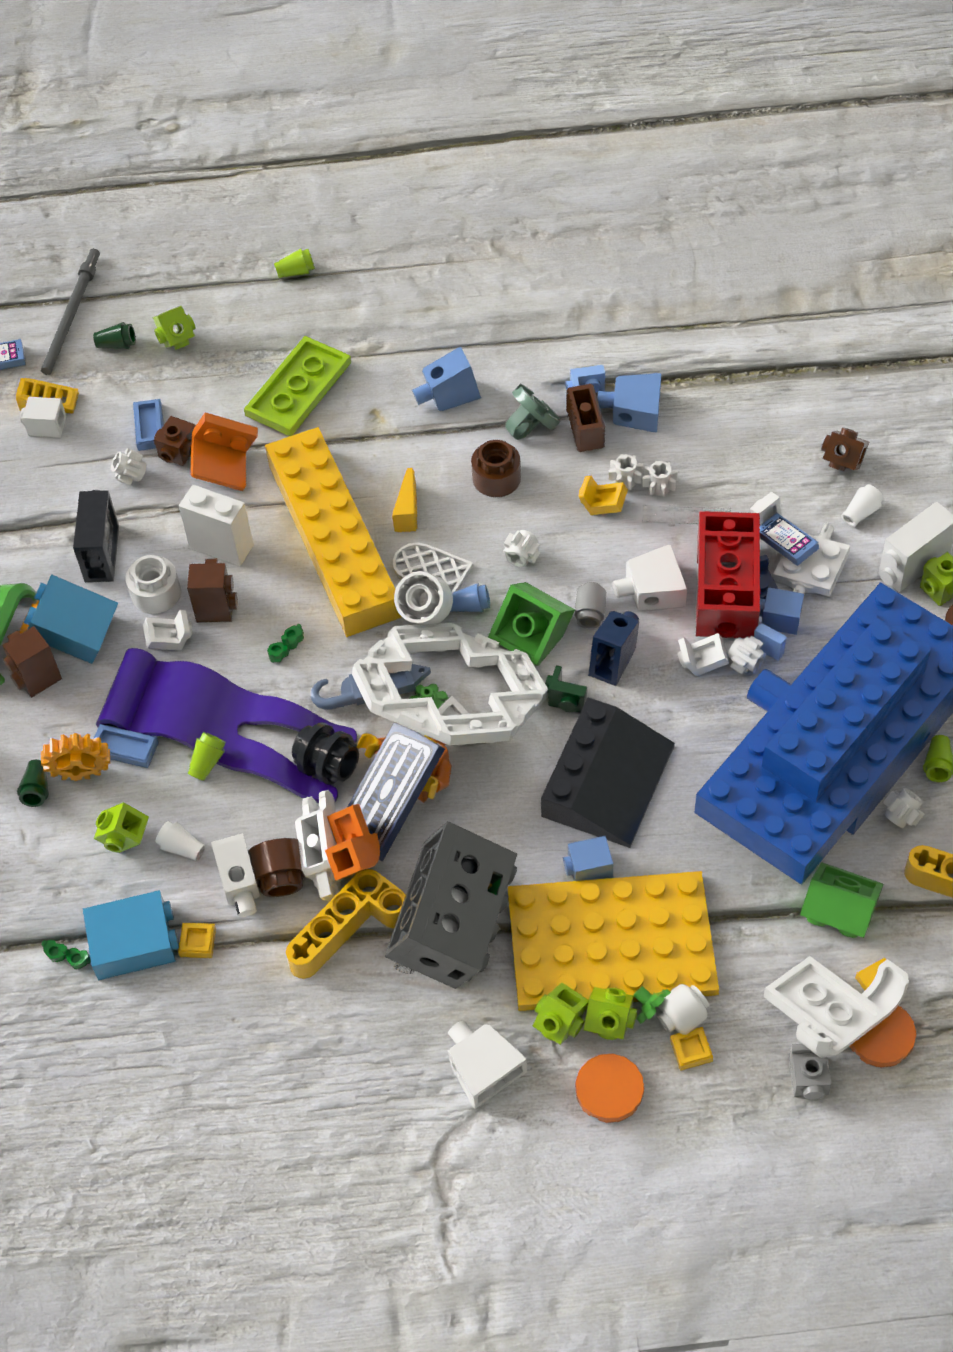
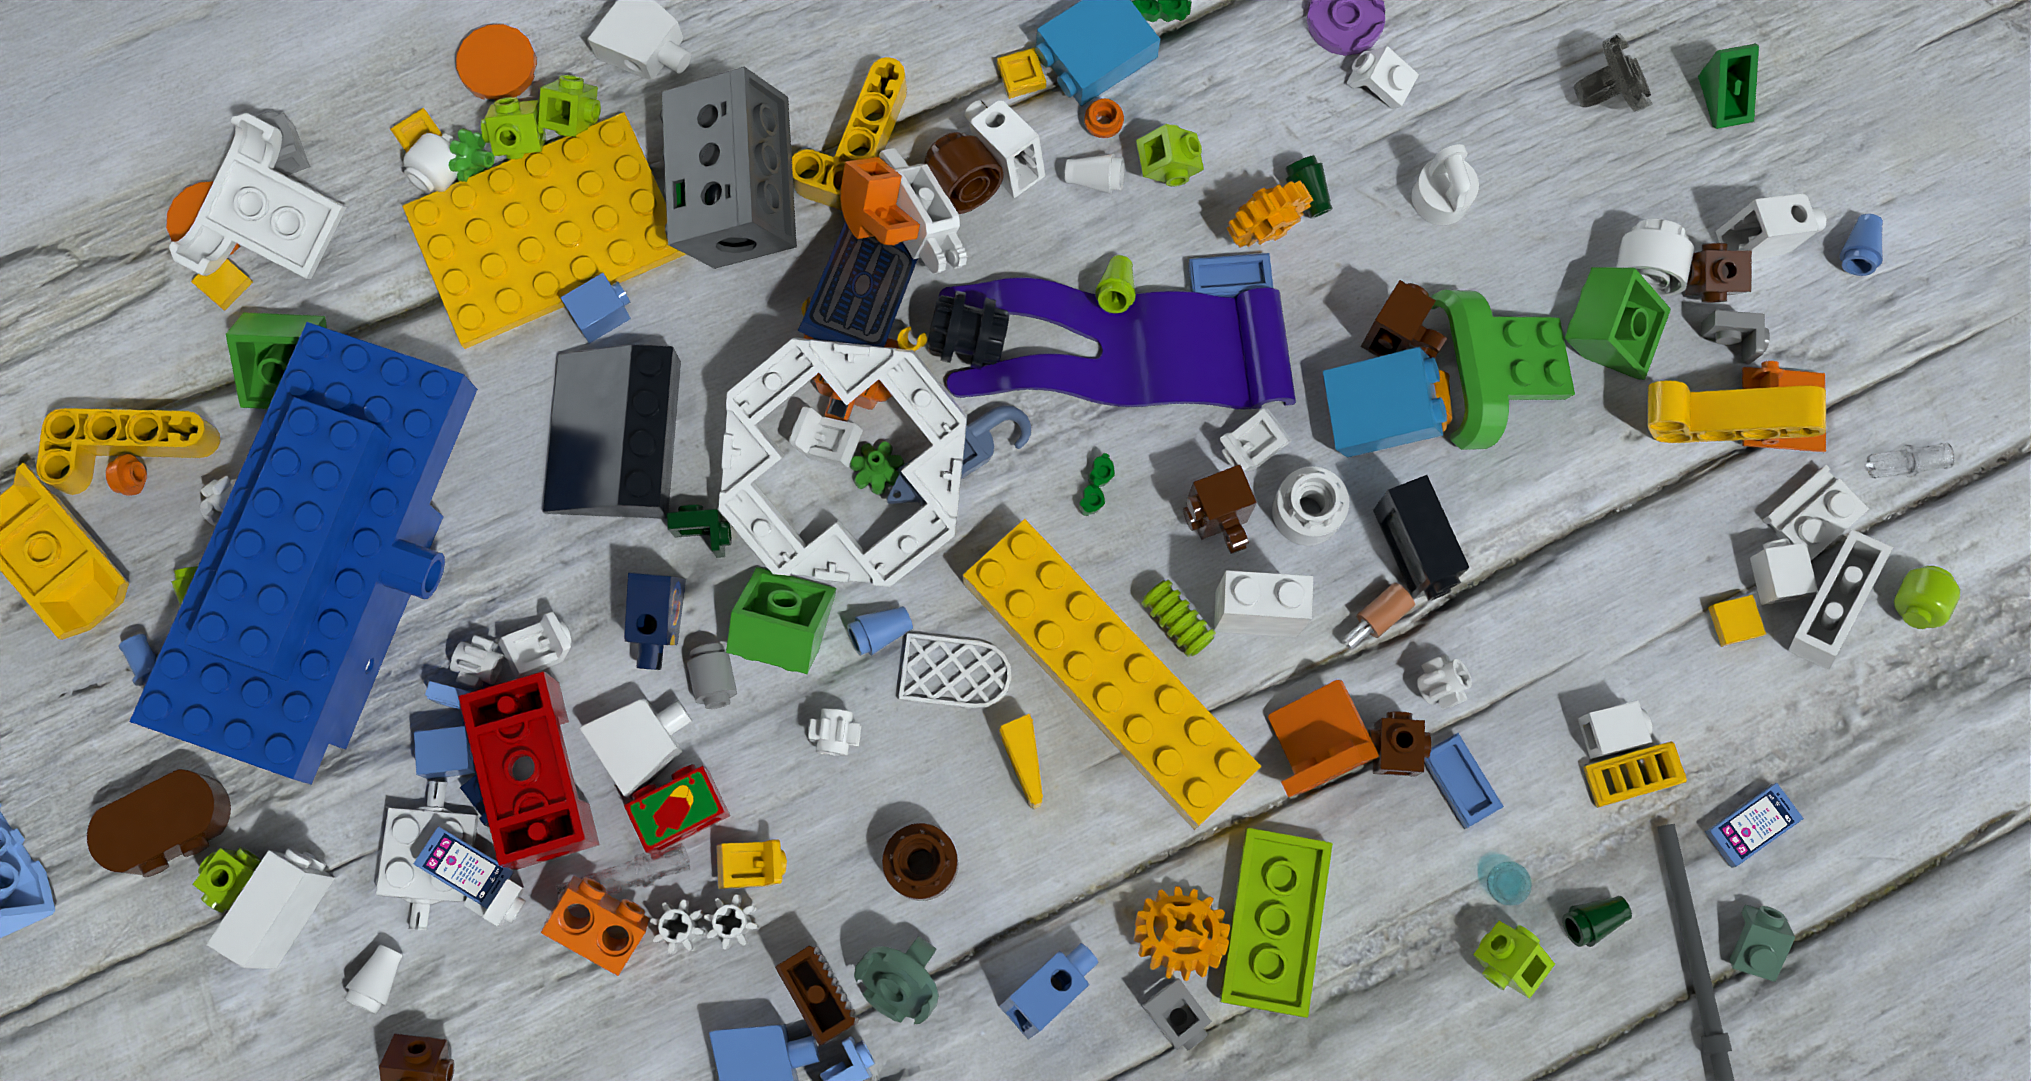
camera: 155 degrees right, 20 degrees up
white piece [394,571,453,625] -> none
none -> orange brick [541,875,650,976]
none -> brick [624,764,731,855]
none -> orange plate [1084,98,1124,138]
none -> light orange gear [1133,886,1230,981]
none -> lime piece [1141,579,1216,657]
none -> light grey brick [1141,978,1212,1051]
none -> nougat piece [1342,582,1415,649]
none -> clear light blue plate [1487,862,1532,906]
none -> sand green bracket [1730,905,1795,982]

